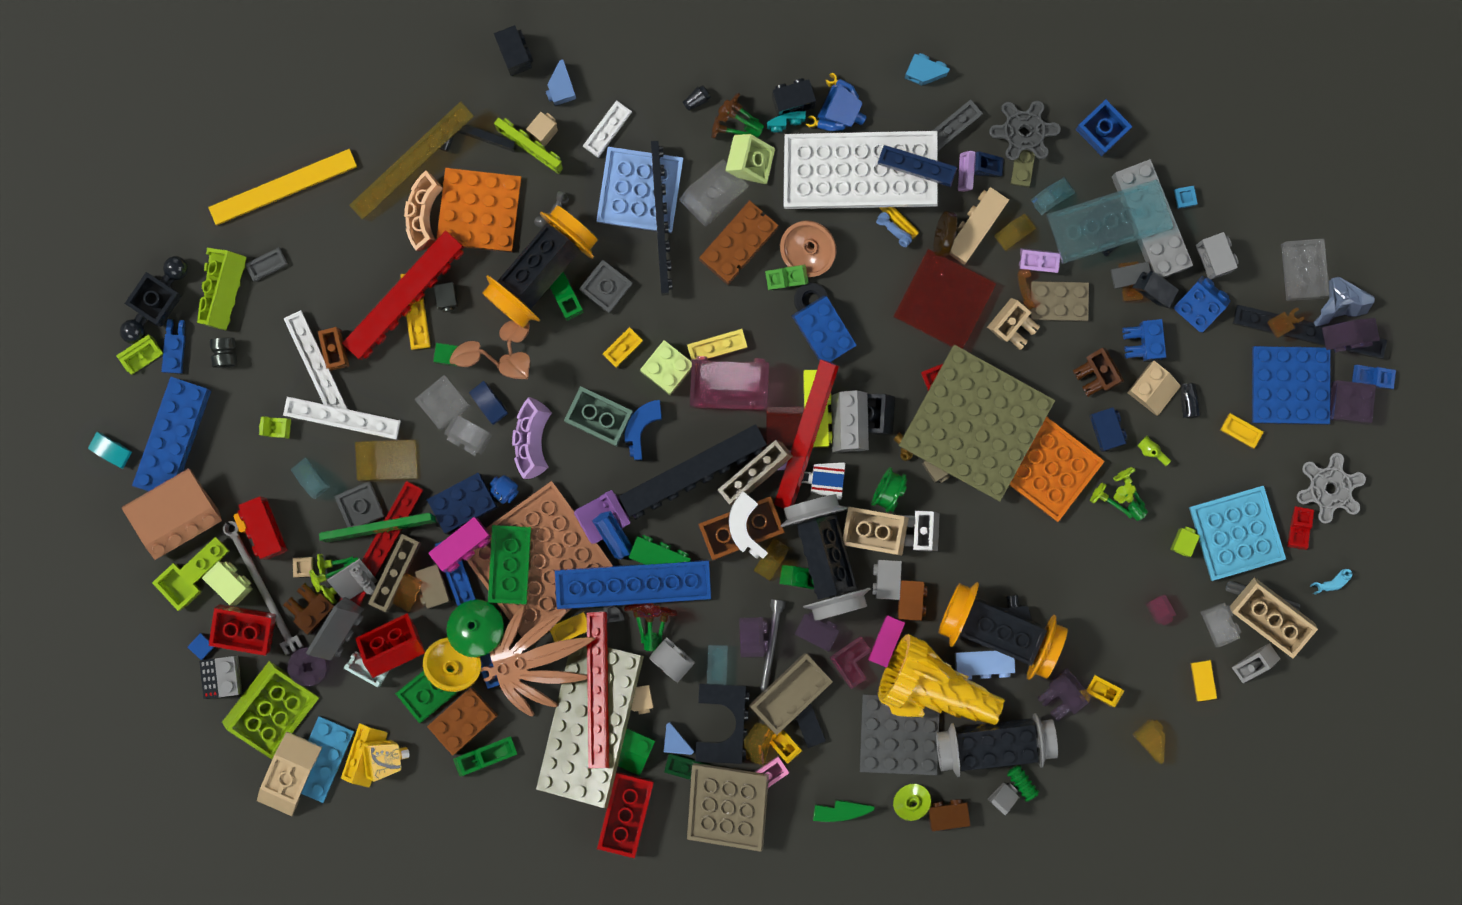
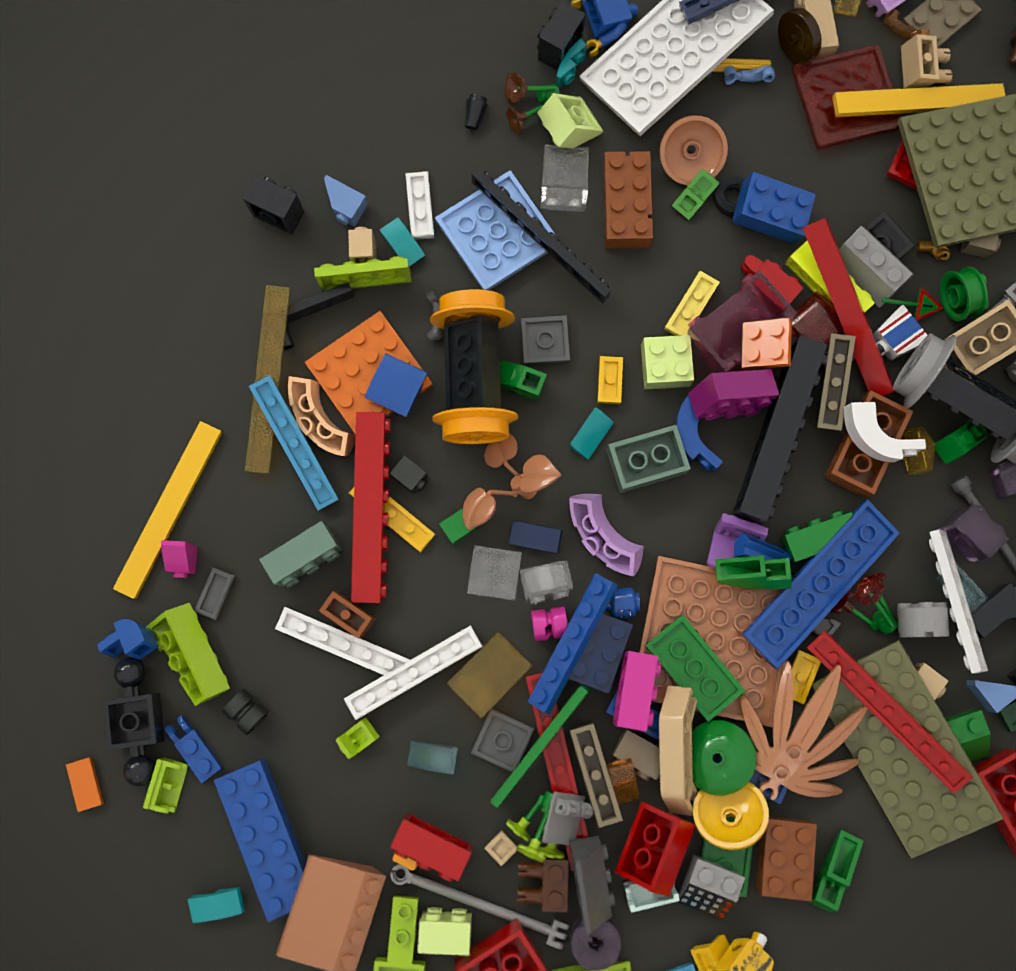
camera: 40 degrees left, 5 degrees down
none -> orange tile [66,757,104,812]
none -> blue brick [97,619,159,660]
none -> dark pink slope [161,540,198,578]
none -> dark azure plate [249,375,339,510]
none -> sand green brick [259,521,343,588]
none -> blue slope [364,353,428,417]
none -> teal slope [379,217,425,266]
none -> blue plate [528,573,618,715]
none -> dark pink wheel [531,606,568,642]
none -> teal slope [569,407,614,460]
none -> tan piece [659,686,698,816]
none -> light grey slope [677,854,745,921]
none -> magenta brick [688,369,779,421]
none -> green slope [715,555,792,589]
none -> red hinge [741,255,804,315]
none -> plate [742,318,792,370]
none -> yellow tile [832,84,1005,117]
none -> piece [882,287,944,321]
none -> white plate [929,529,988,673]

